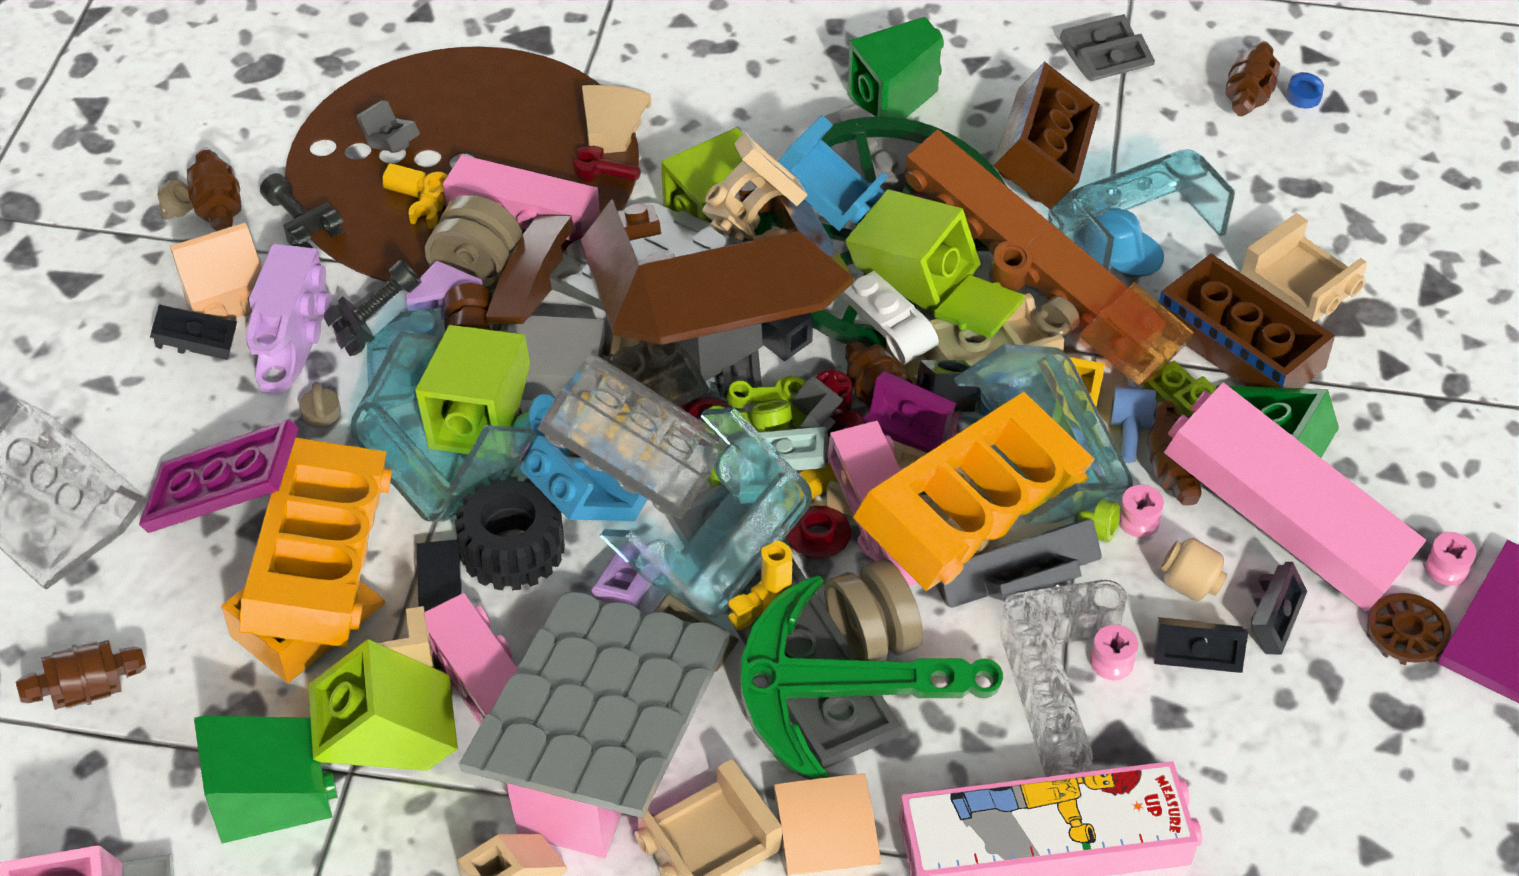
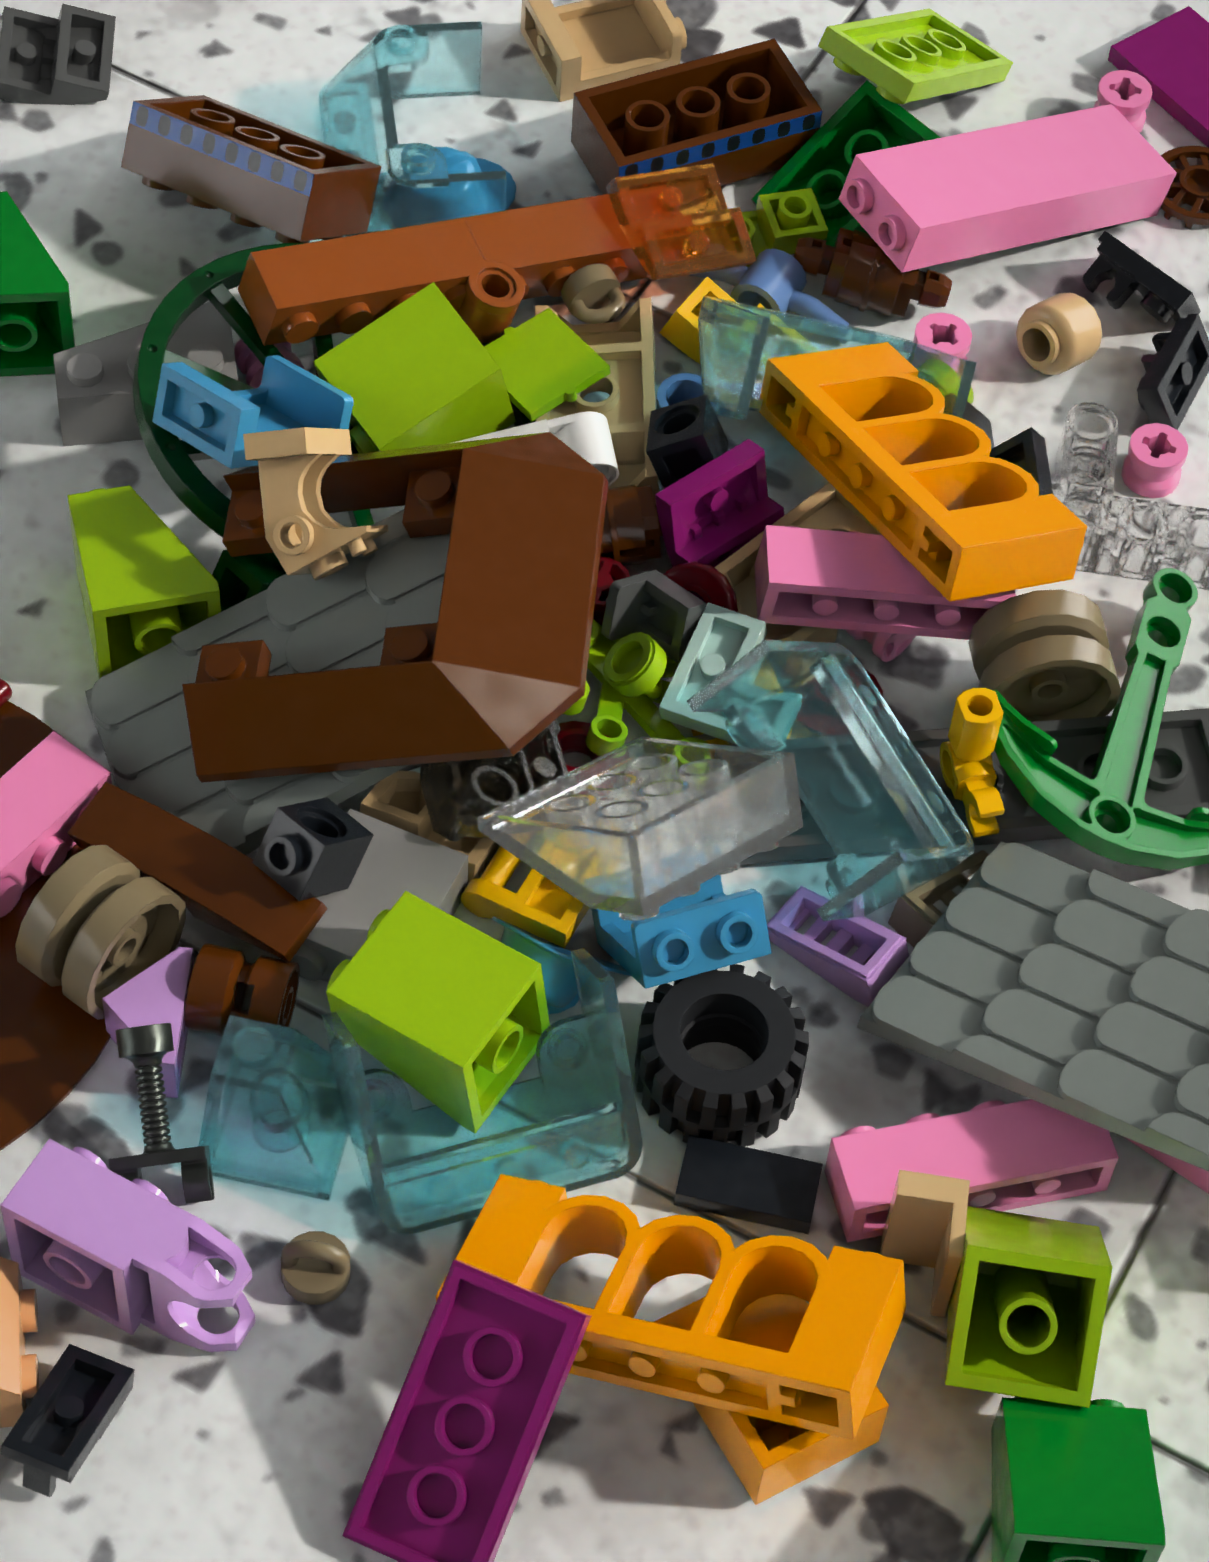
camera: 75 degrees left, 5 degrees up
none -> black brick [252,797,374,901]
none -> lime plate [818,8,1013,105]

